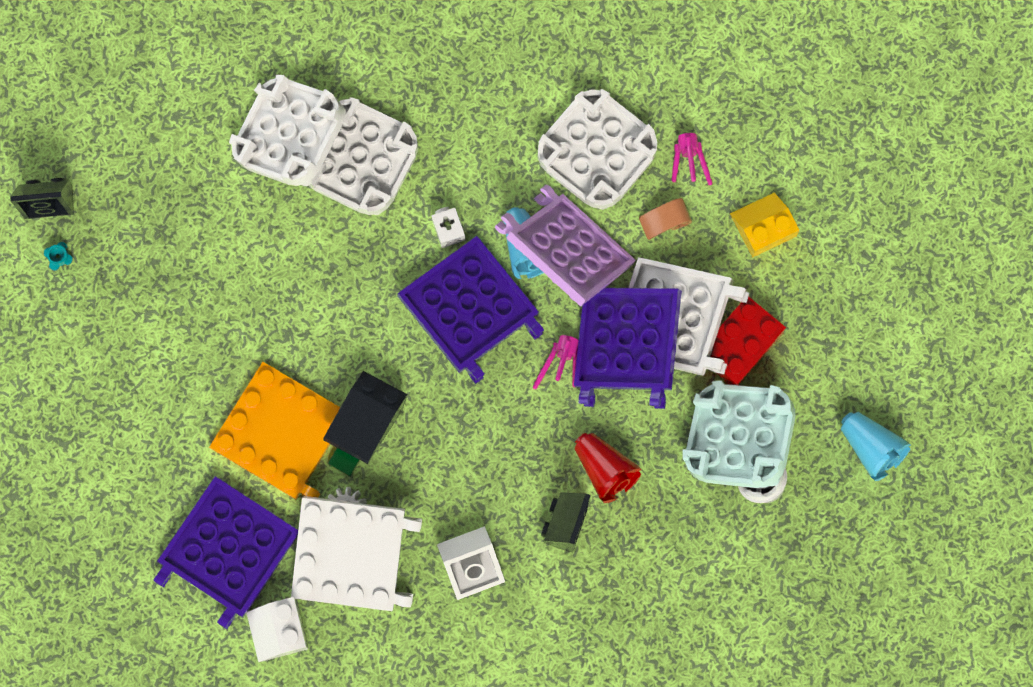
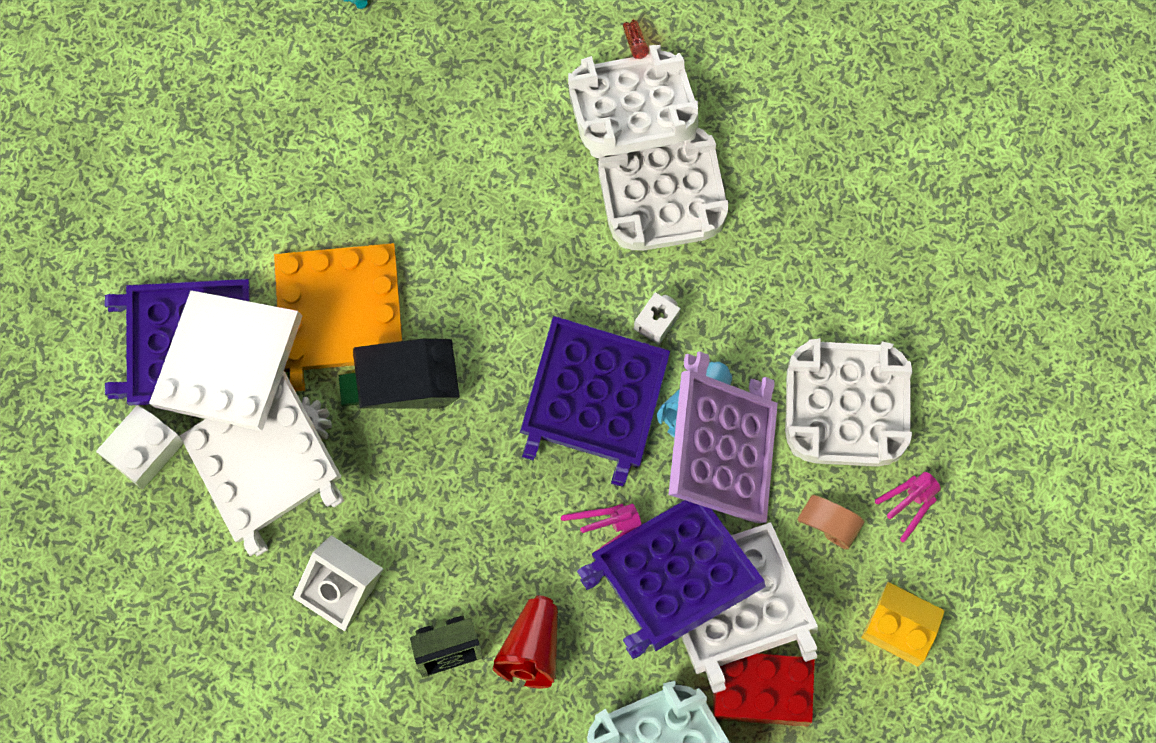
camera: 50 degrees right, 5 degrees down
none -> white plate [149,291,303,431]
none -> clear red piece [623,19,649,59]

